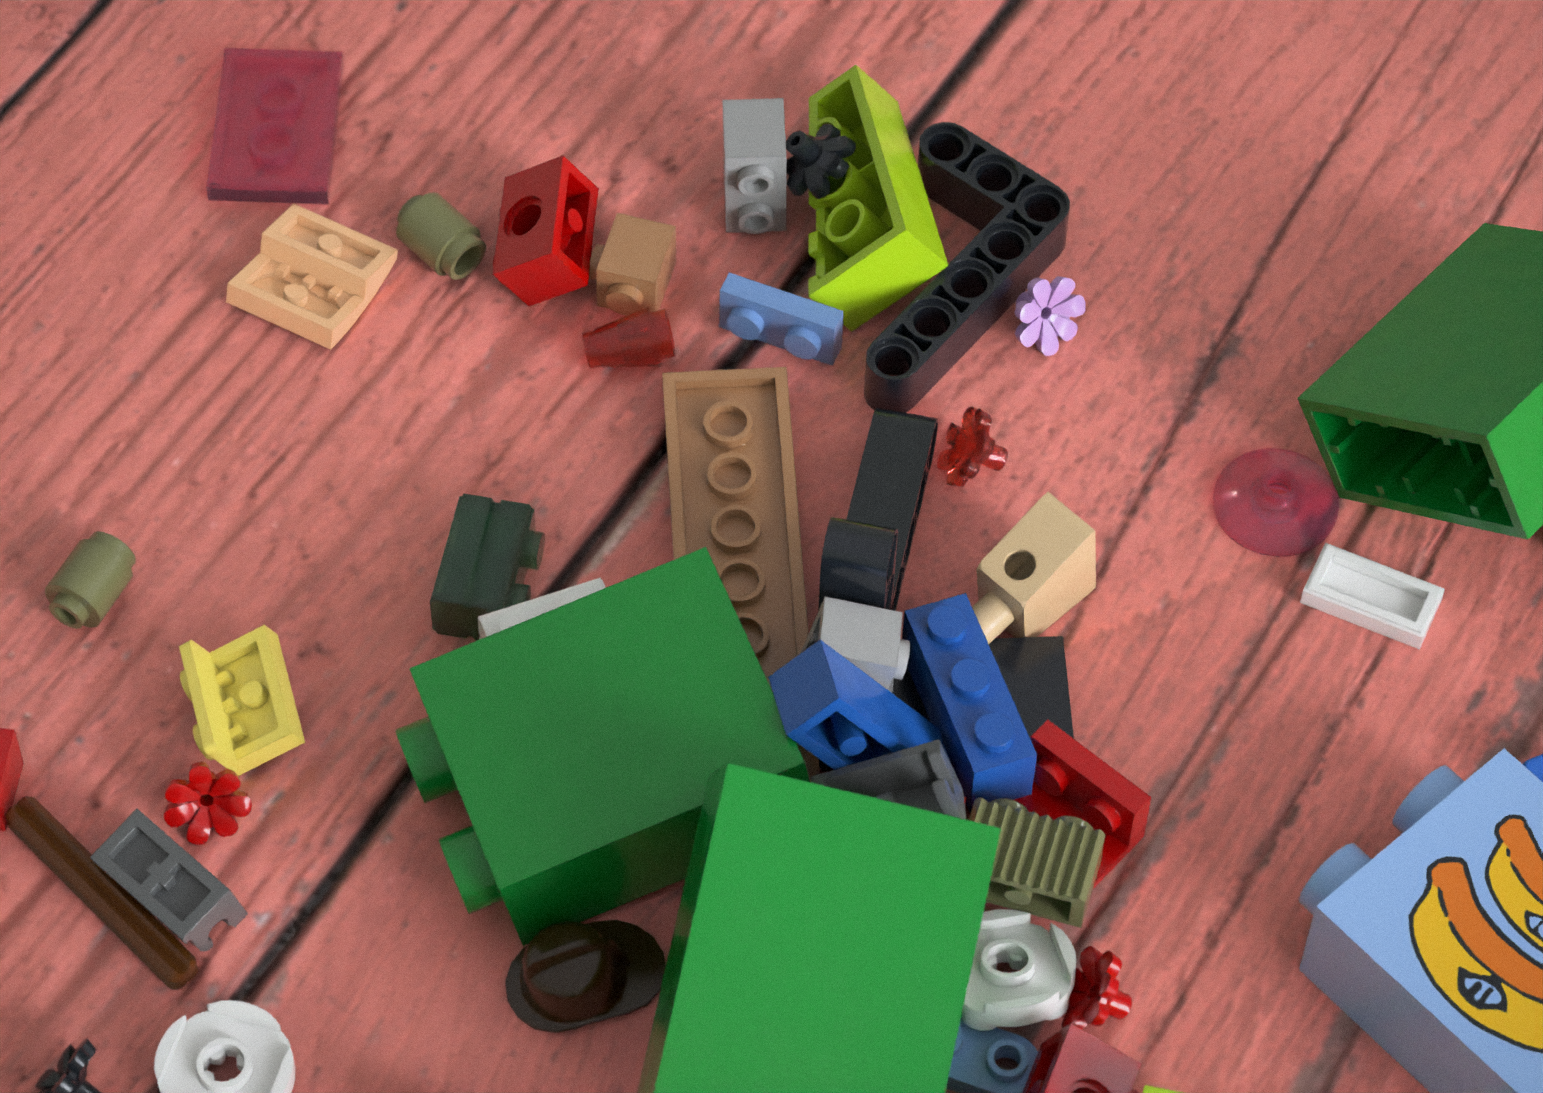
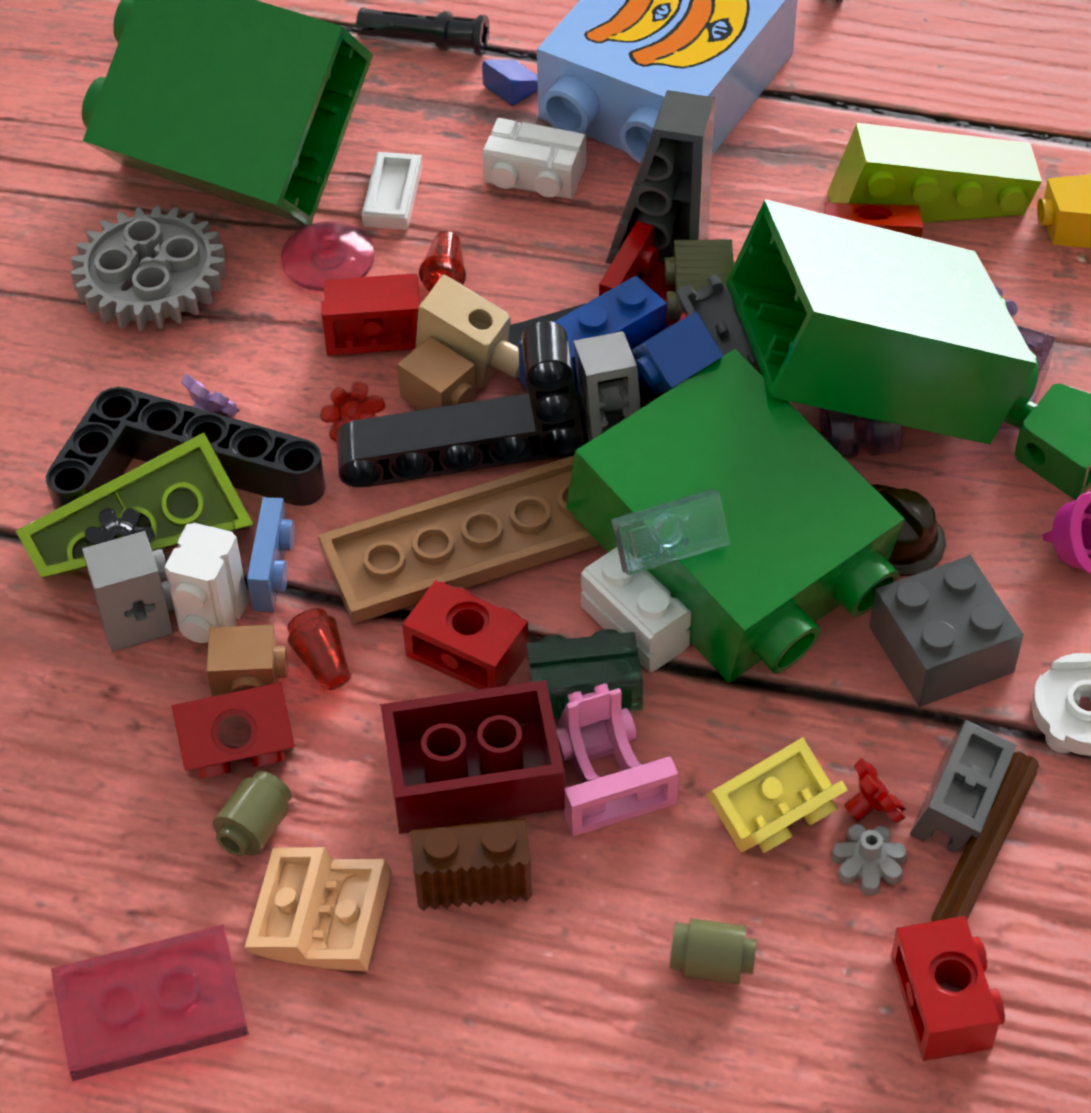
camera: 105 degrees left, 5 degrees down
none -> light grey gear [71,205,227,330]
none -> white brick [165,522,249,643]
none -> red bracket [321,273,420,356]
none -> dark red brick [380,680,565,834]
none -> medium nougat brick [397,337,477,410]
none -> red brick [402,580,529,690]
none -> reddish brown brick [411,819,532,911]
none -> clear red cone [419,231,466,292]
none -> white brick [483,118,586,199]
none -> bright pink tile [556,683,679,837]
none -> dark grey wedge [605,90,715,264]
none -> clear light blue plate [611,489,730,575]
none -> light grey plant [831,824,907,896]
none -> dark grey brick [869,555,1023,707]

